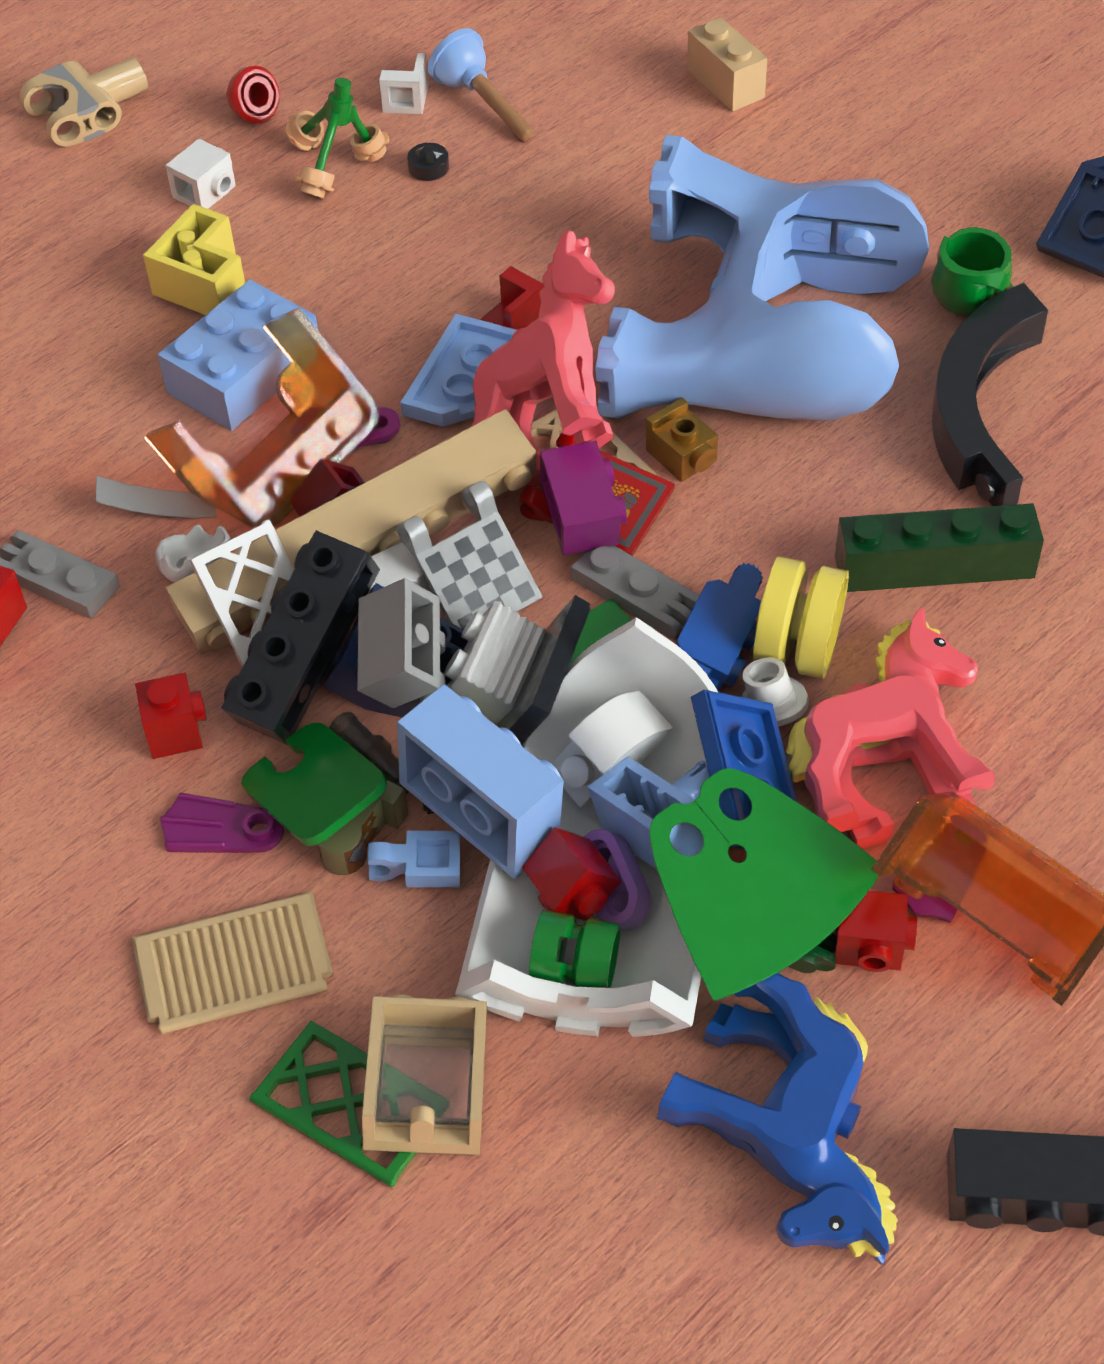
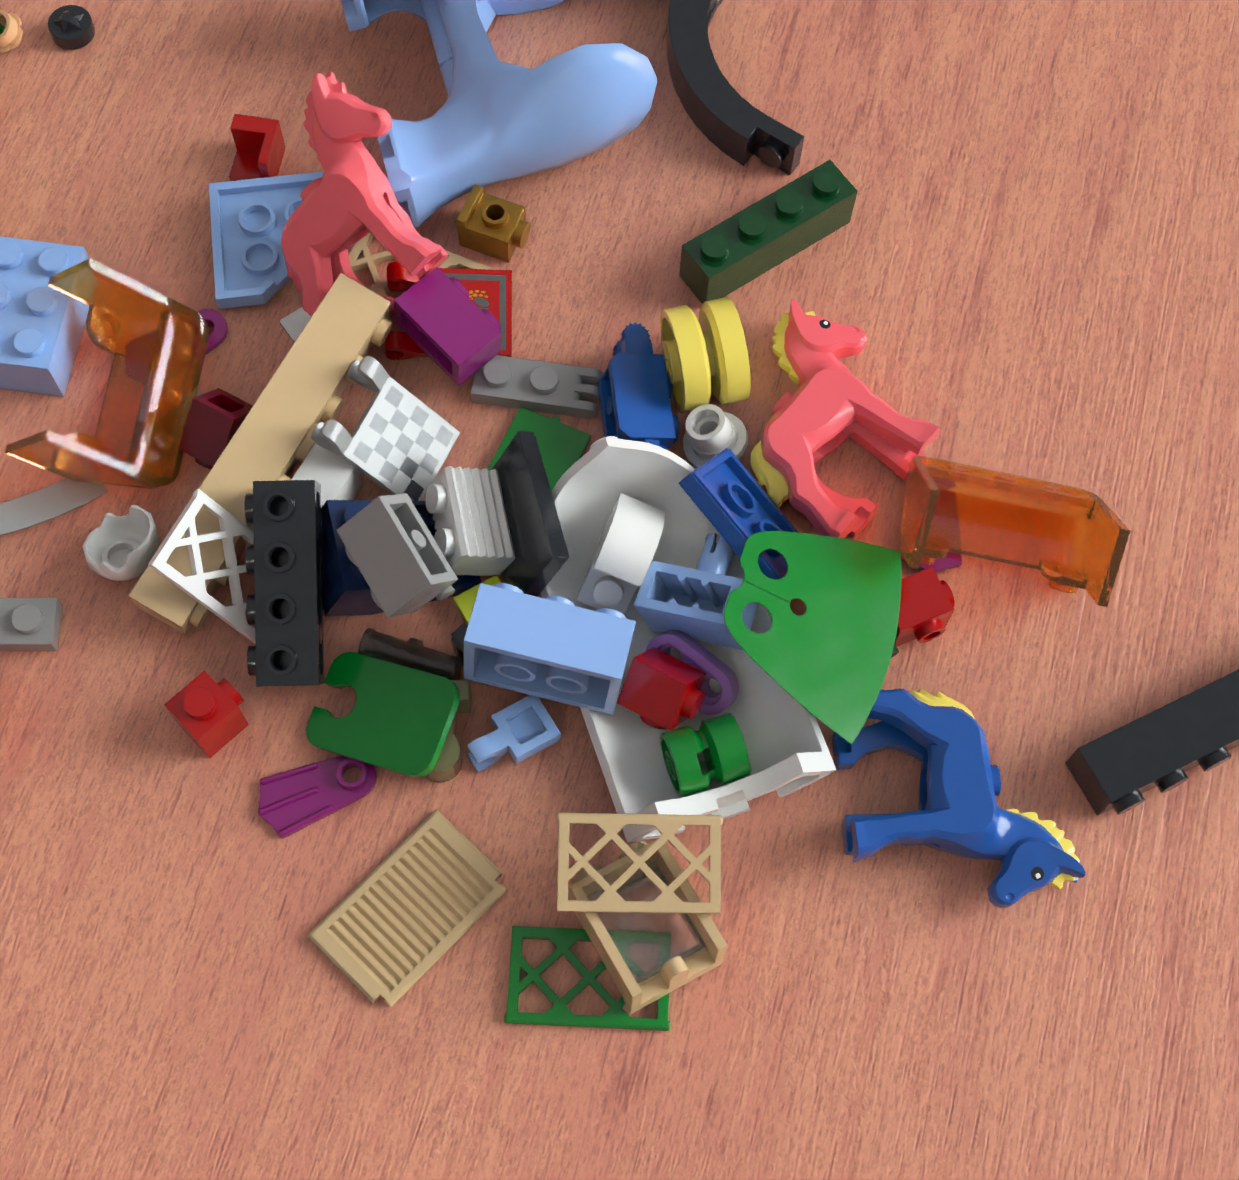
camera: 35 degrees left, 15 degrees up
none -> tan window [556,813,723,914]

